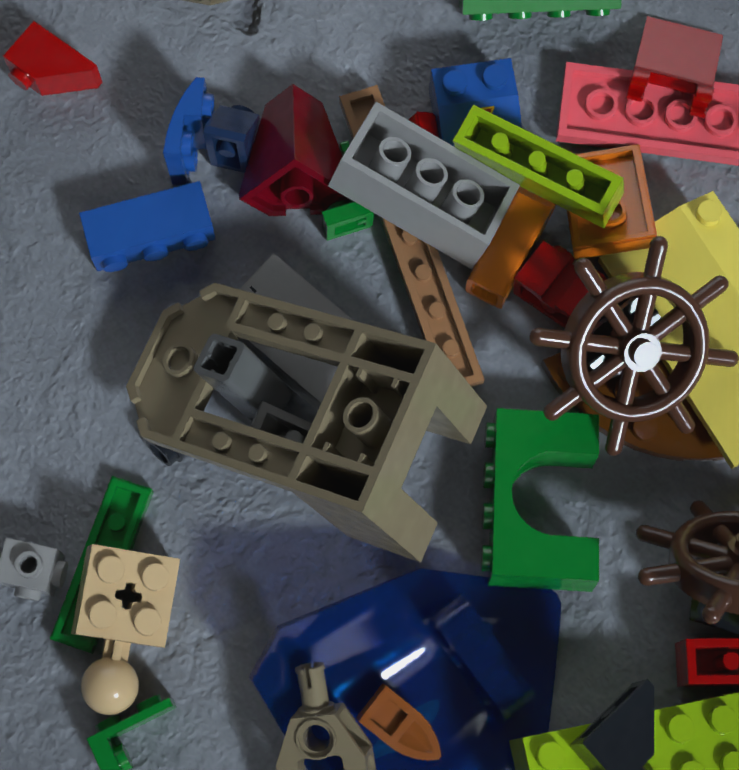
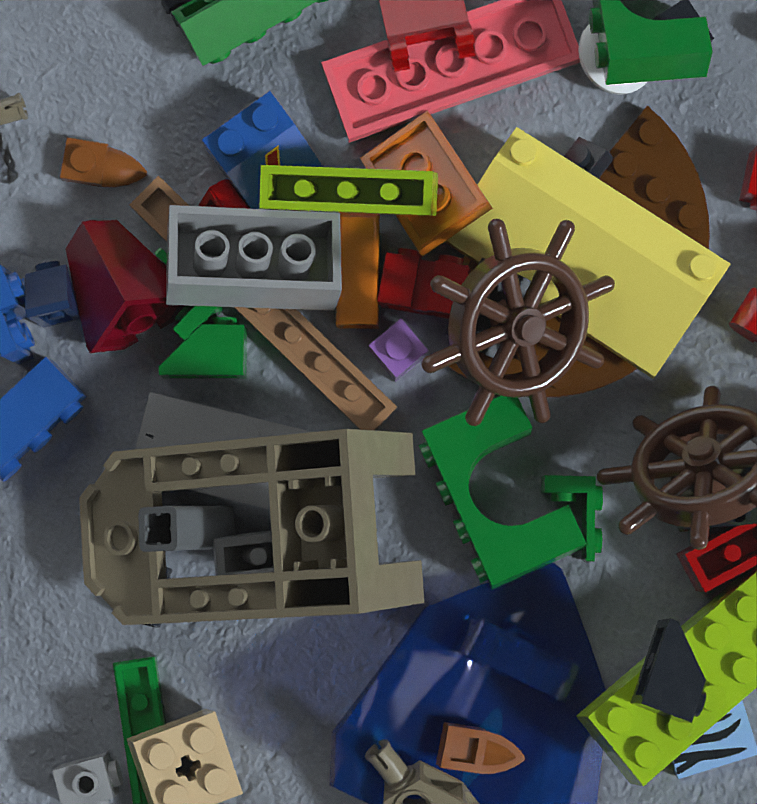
camera: 25 degrees left, 10 degrees up
none -> dark orange plate [60,137,147,188]
none -> green slope [159,317,247,379]
none -> medium lavender brick [369,319,429,382]
none -> green bracket [541,475,603,562]

